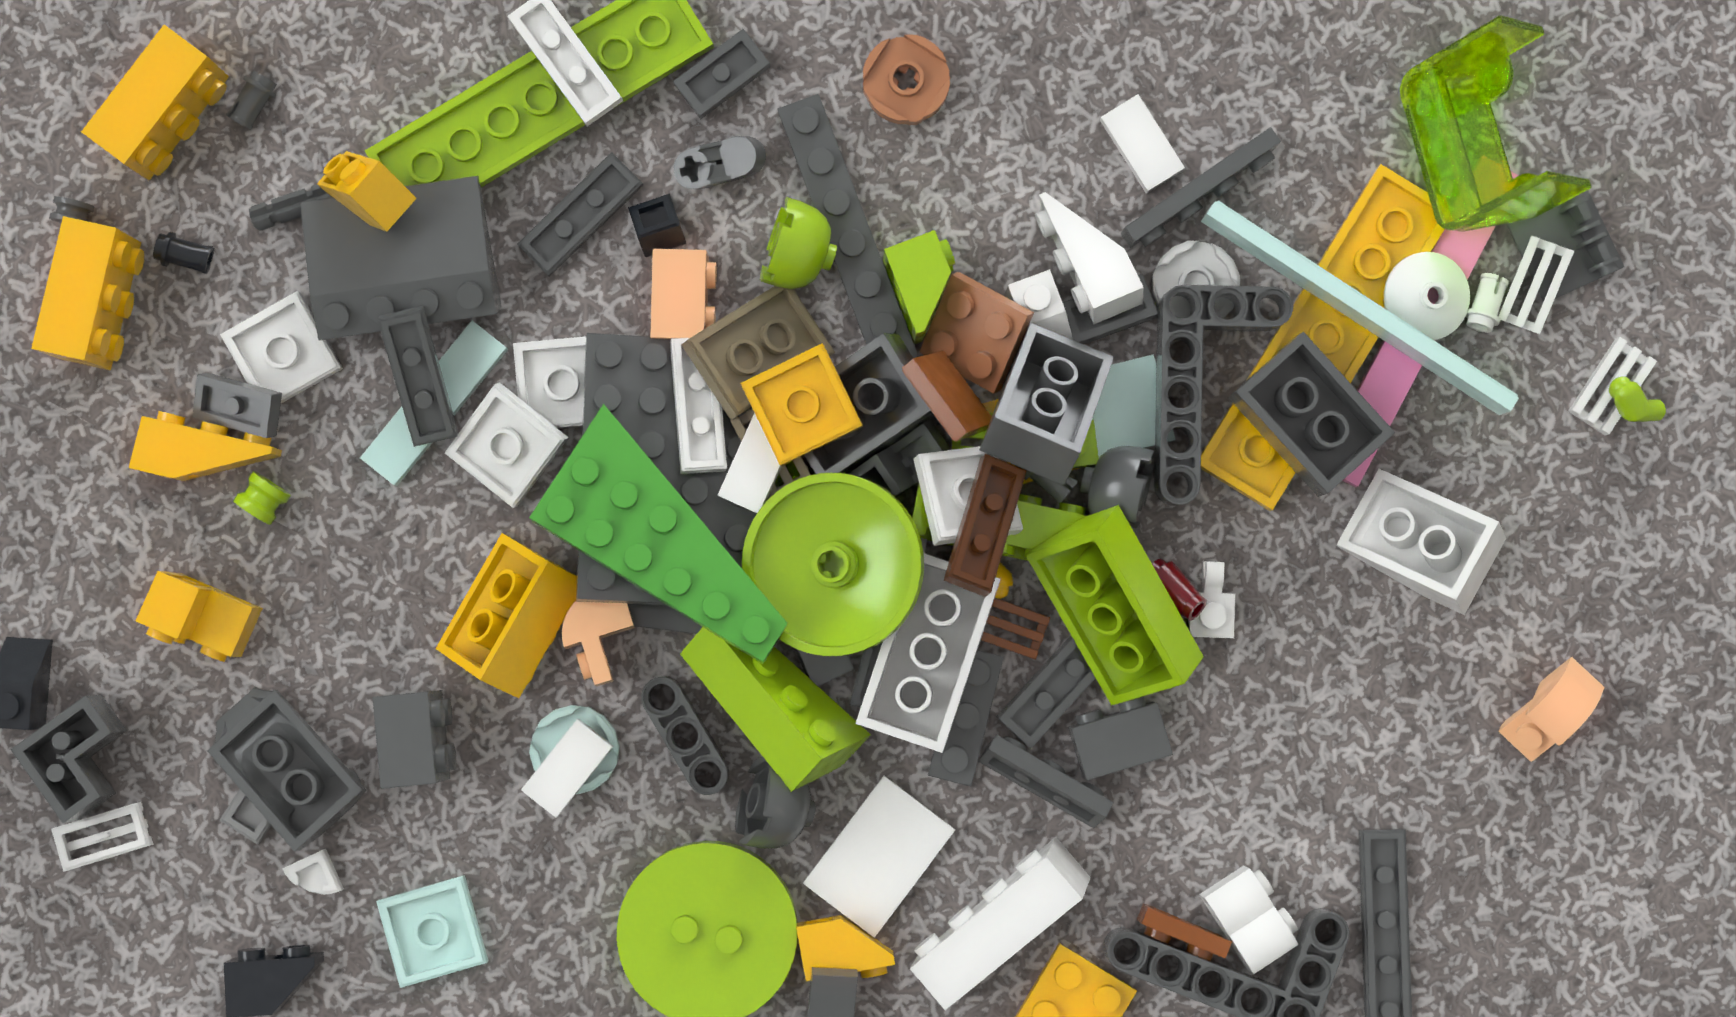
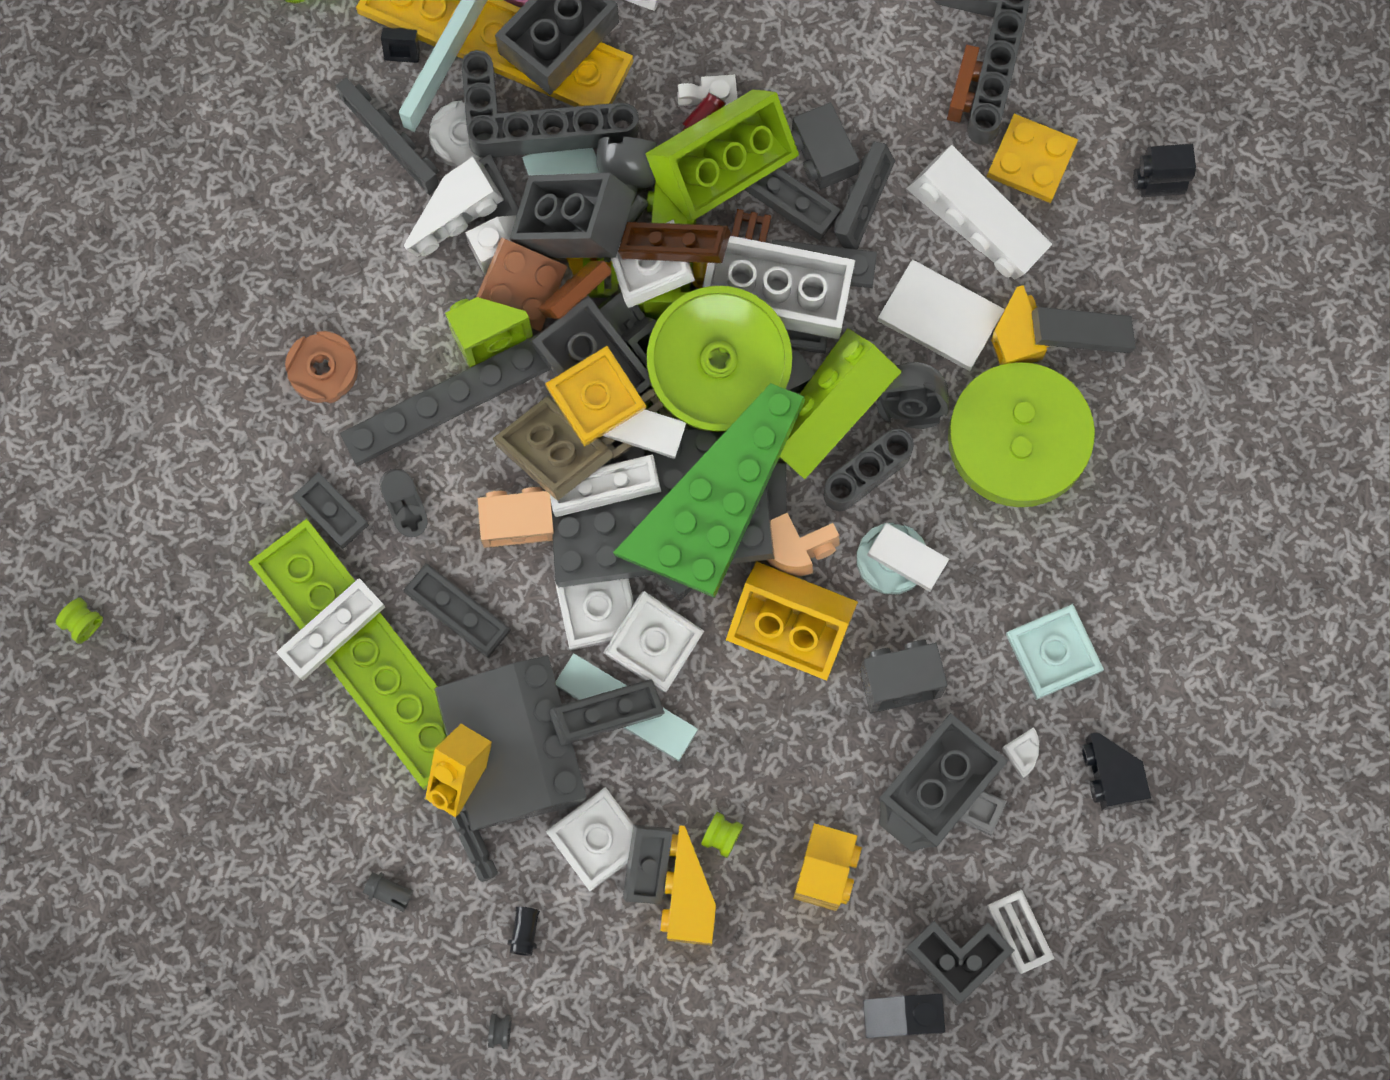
camera: 90 degrees left, 10 degrees down
yellow brick [31,216,144,370] -> none
yellow brick [81,24,229,181] -> none
black slope [628,193,686,257] -> none
lime cylinder [760,197,837,289] -> none
white tile [1100,94,1185,194] -> none
white brick [1199,865,1299,974] -> none
none -> black plate [381,28,420,63]

